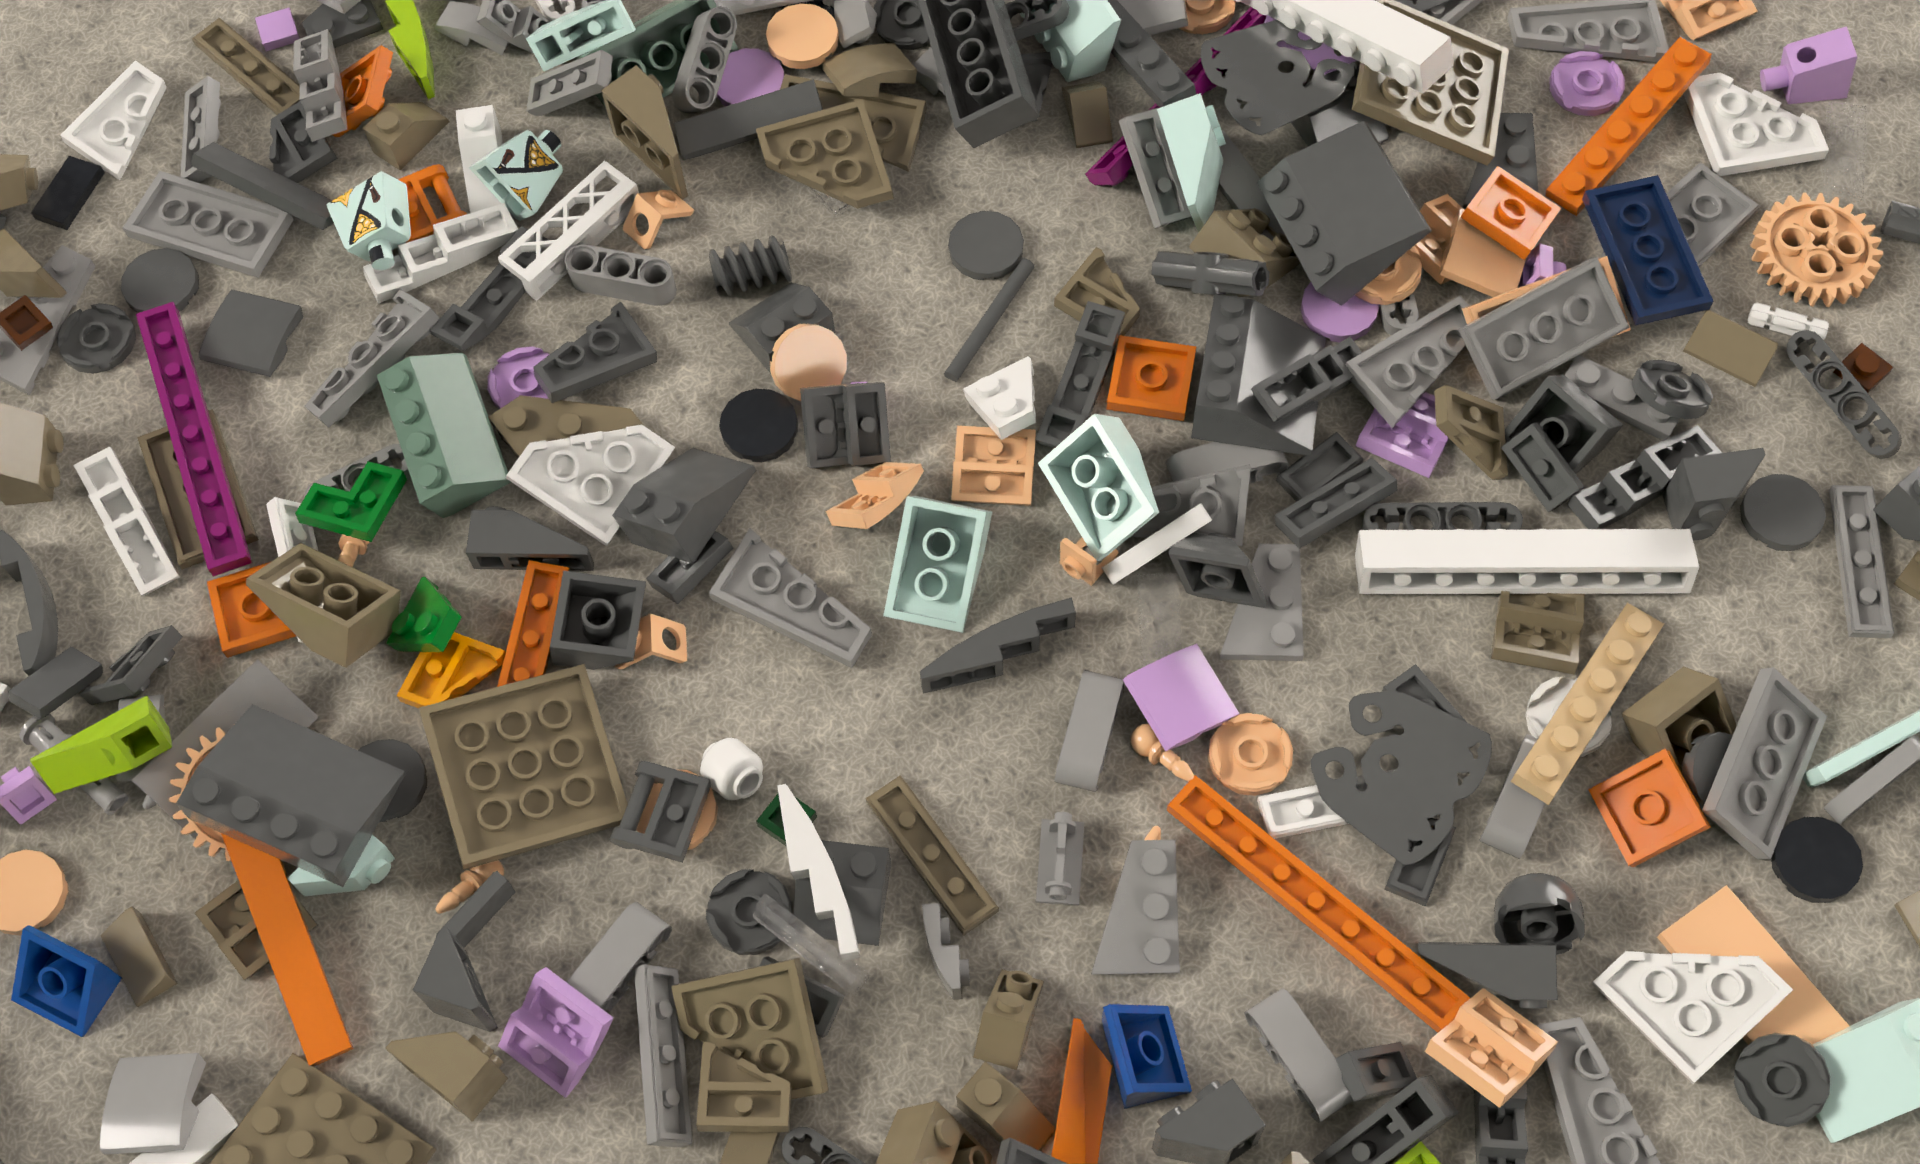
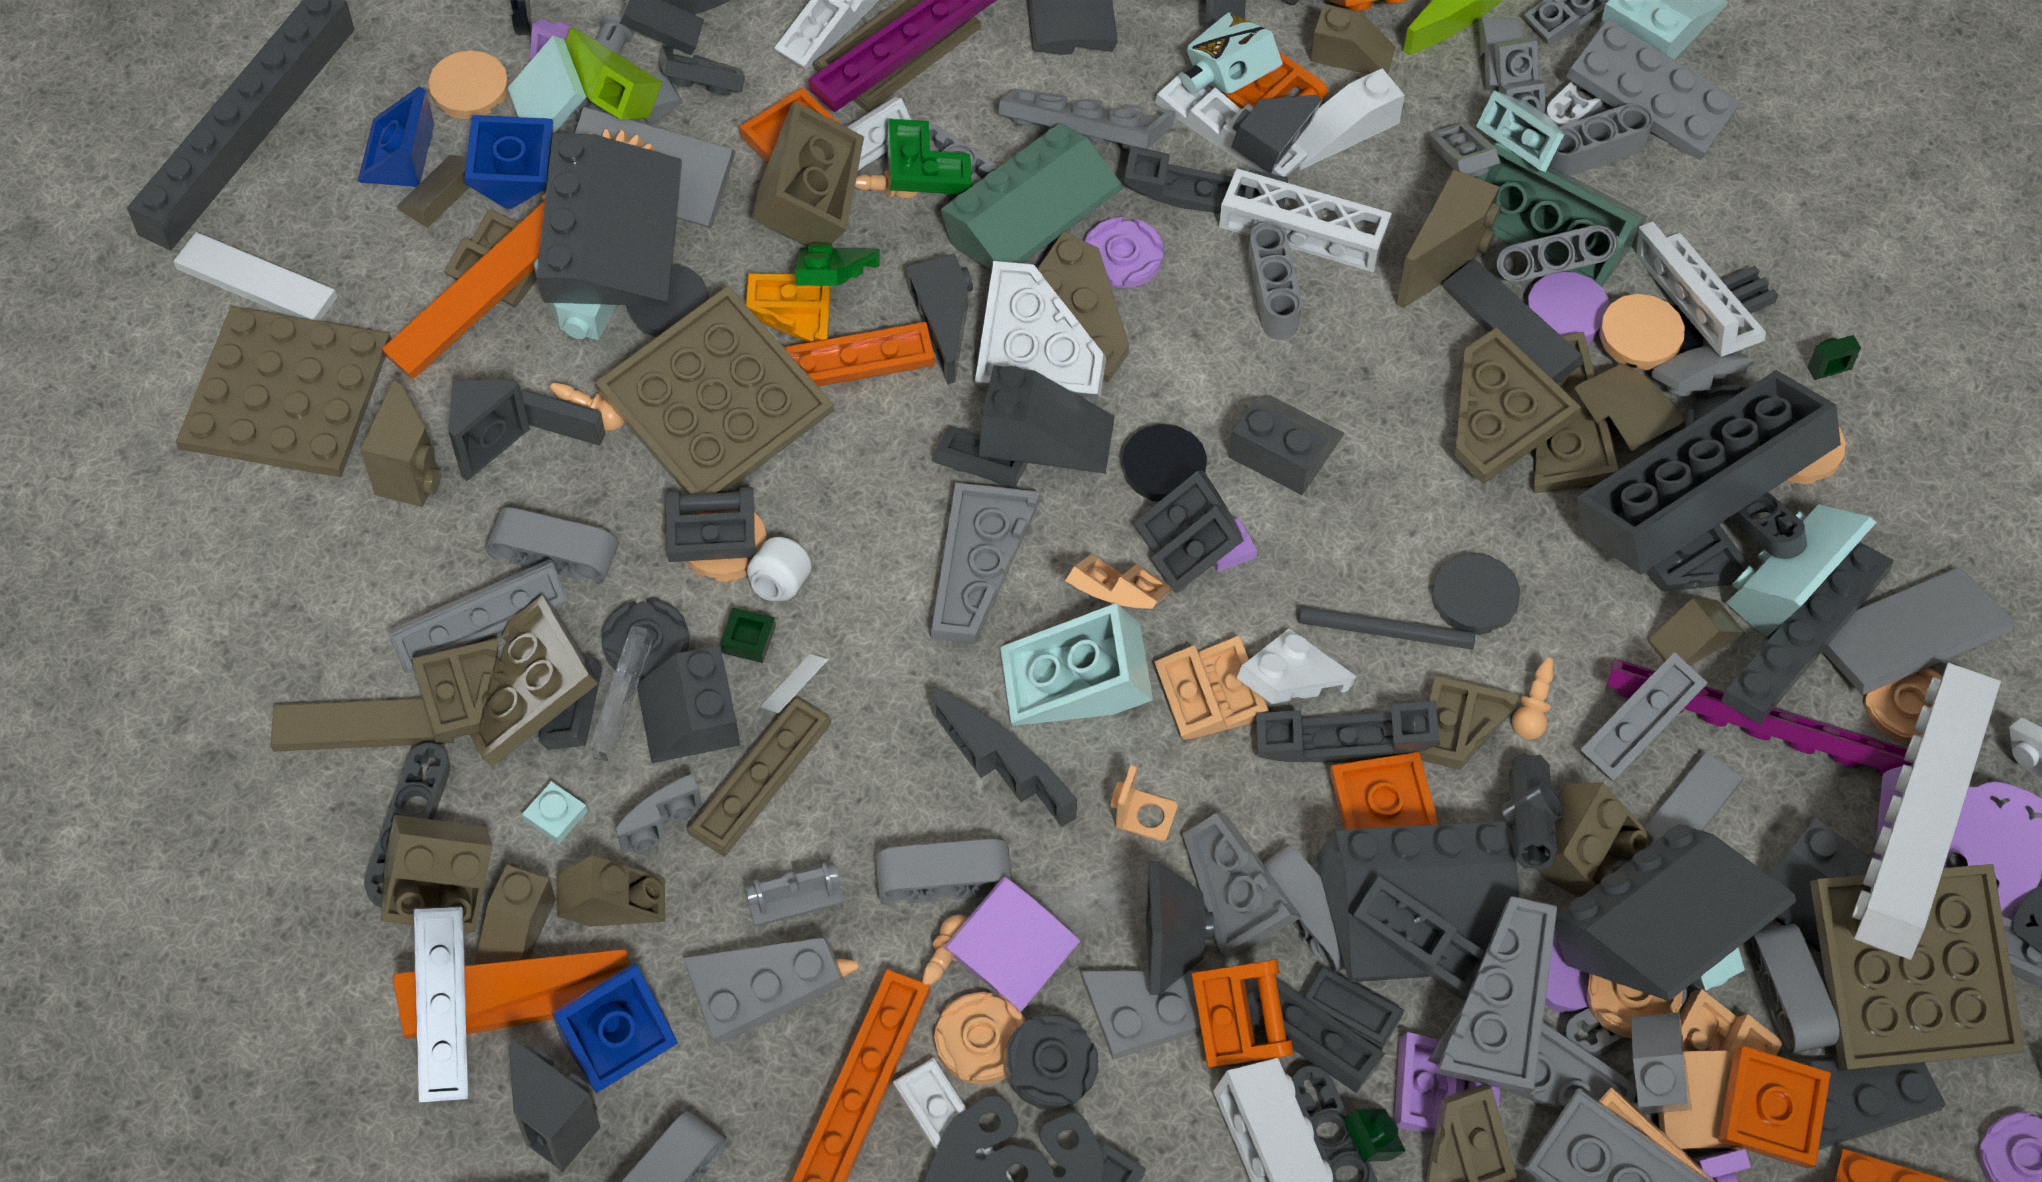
camera: 65 degrees right, 5 degrees down
light grey slope [100,1053,206,1154] -> none
light aqua torso [470,130,563,221] -> none
lavender slope [498,967,613,1098] -> none
dark grey wing [533,302,657,403] -> none
dark grey slope [550,570,646,670] -> none
light nougat bracket [615,613,687,669] -> none
light nougat bracket [623,190,694,249] -> none
dark grey piece [709,235,792,296] -> none
light nougat tile [770,324,847,401] -> none
white slope [777,784,861,961] -> none
light aqua slope [1038,414,1159,561] -> none
white beam [1102,503,1212,585] -> none
light aqua slope [1157,93,1226,233] -> none
dark grey piece [1200,20,1354,136] -> none
none -> blue slope [464,115,553,209]
none -> light aqua tile [507,36,586,135]
none -> light aqua plate [522,781,588,845]
none -> white sticker [761,654,829,713]
none -> dark grey tile [1004,1014,1098,1110]
none -> orange plate [1192,959,1294,1068]
none -> dark grey slope [1231,95,1322,174]
none -> dark green plate [1343,1109,1406,1162]
none -> light grey wing [1435,896,1557,1094]
none -> light nougat bar [1511,657,1554,740]
none -> light grey slope [1631,1013,1692,1114]
none -> light grey beam [1746,924,1839,1053]

